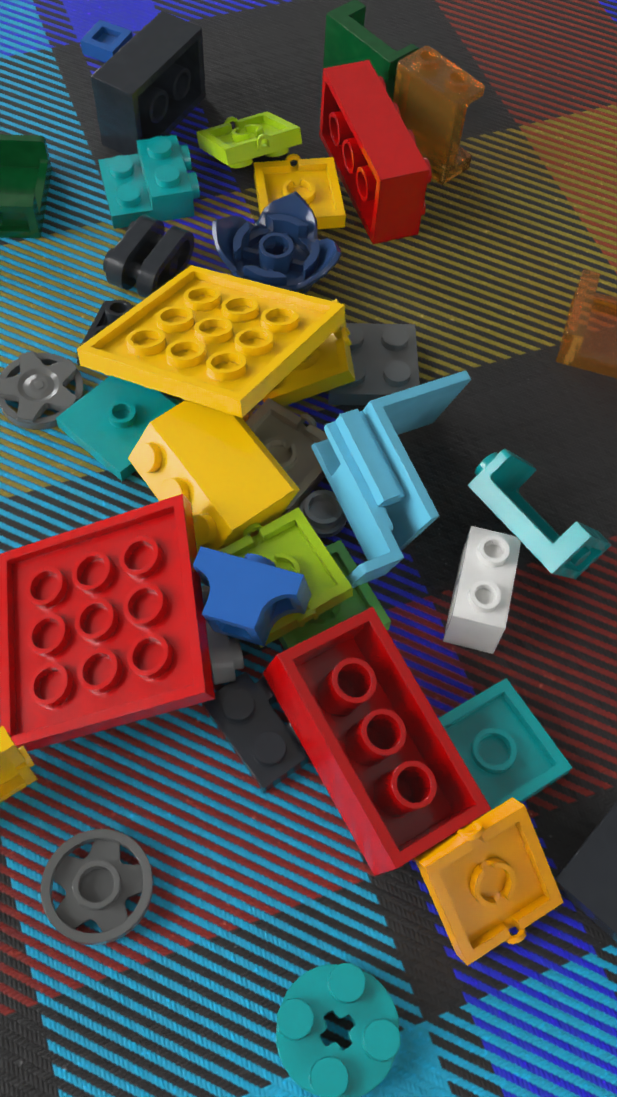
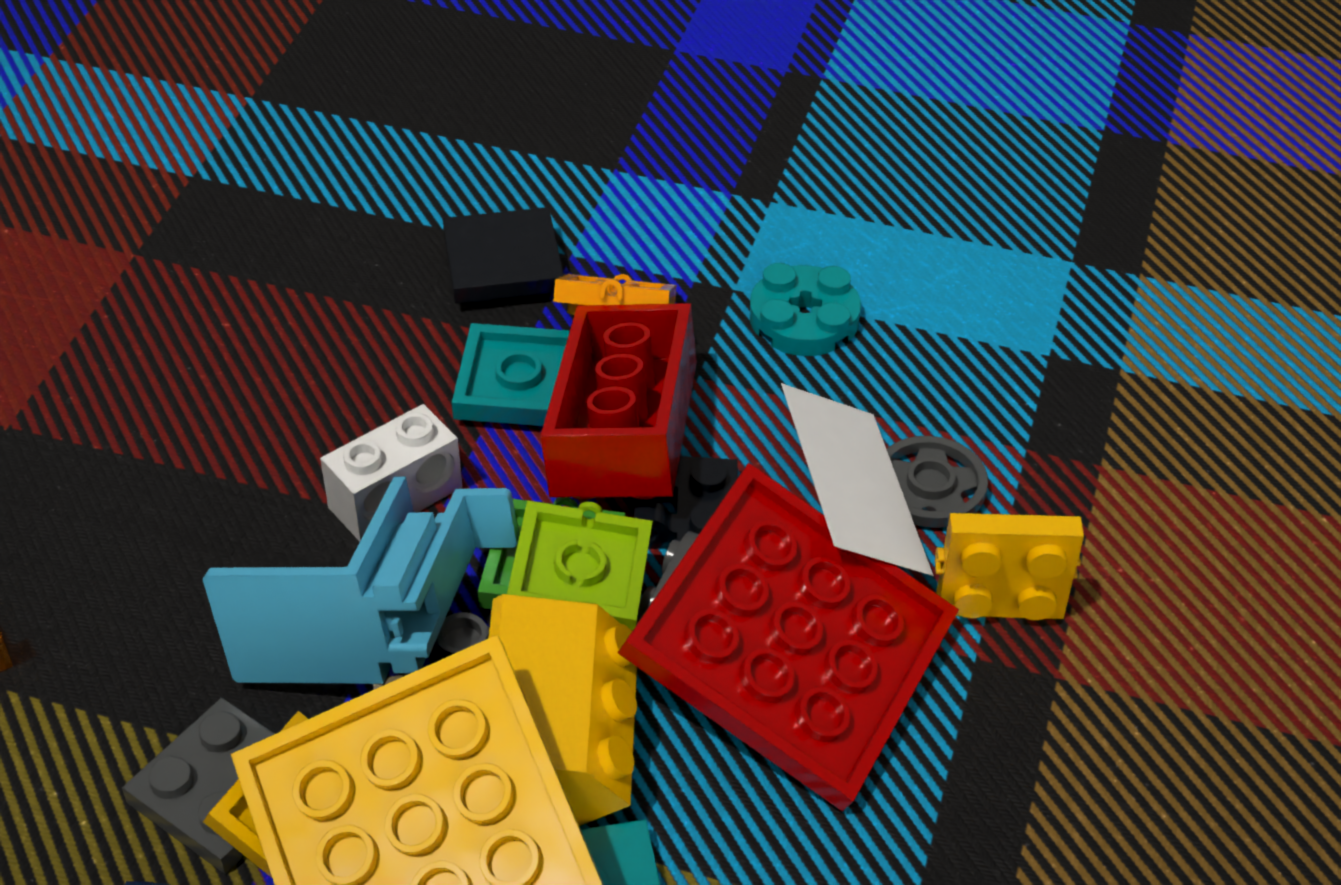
camera: 140 degrees left, 15 degrees down
blue brick [193,546,312,647] -> none
teal panel [468,449,611,579] -> none
none -> white sticker [781,383,934,576]

